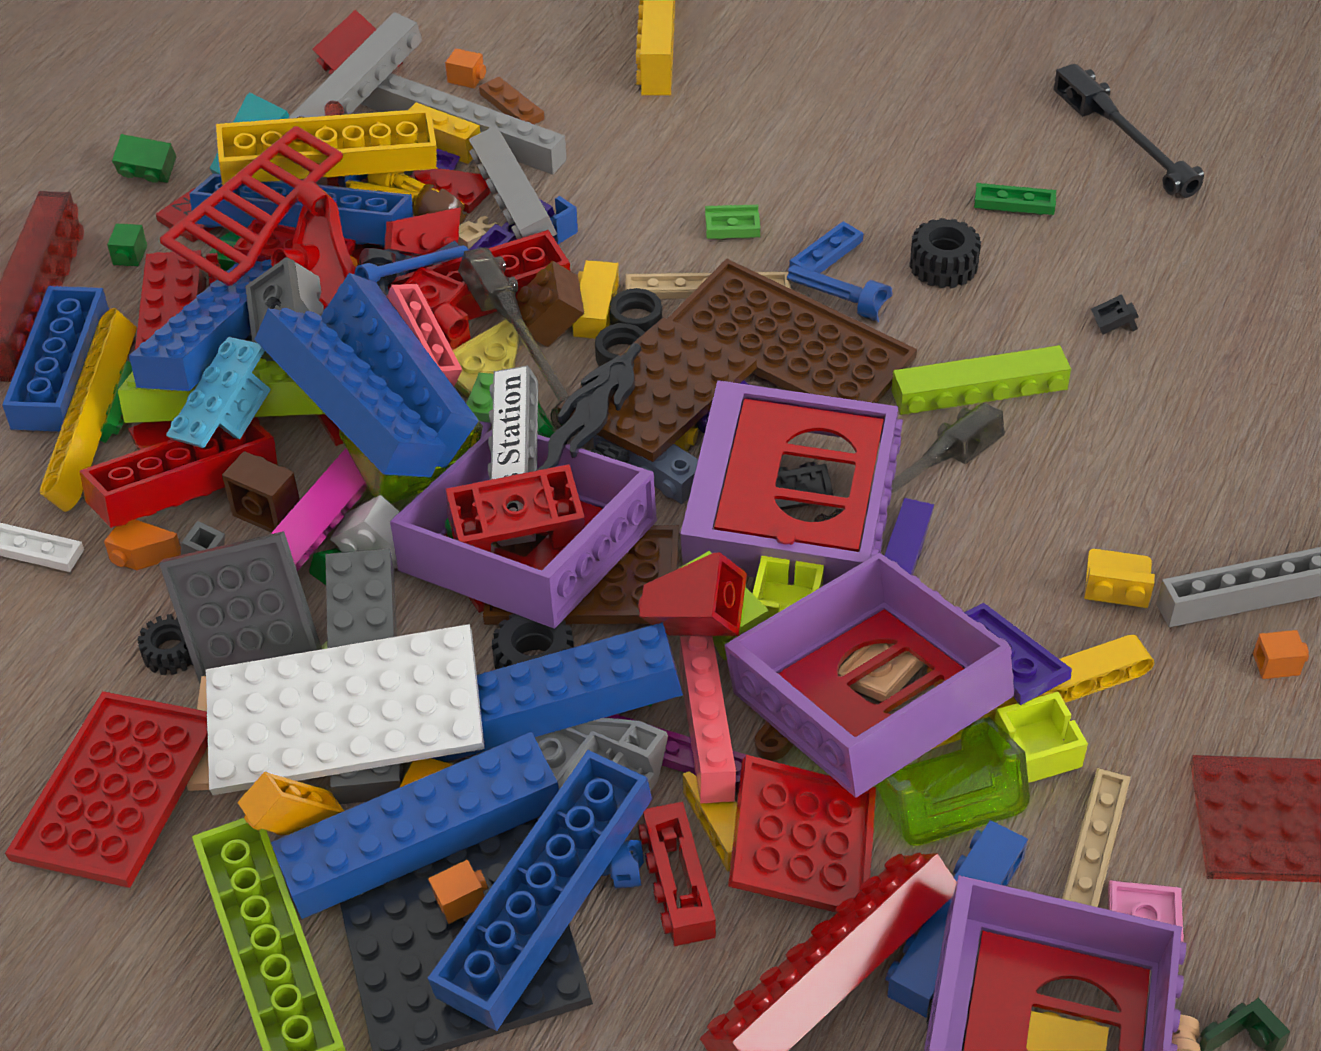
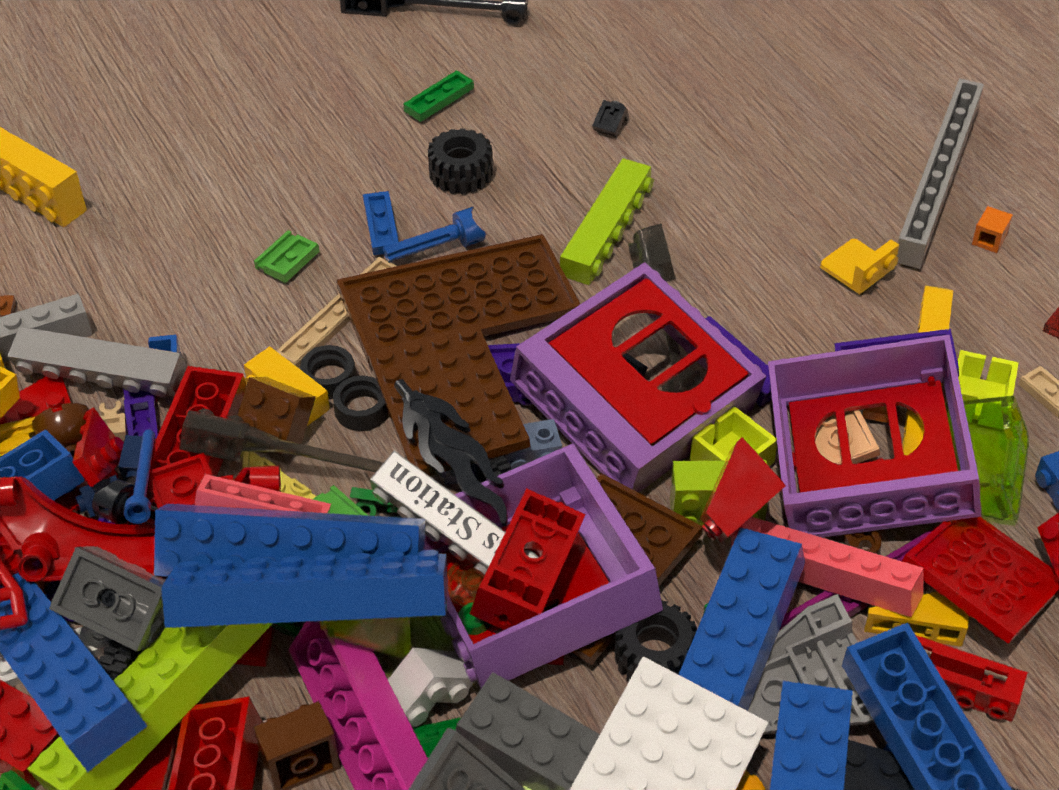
camera: 55 degrees left, 0 degrees up
medium azure bracket [166,337,271,448] -> none

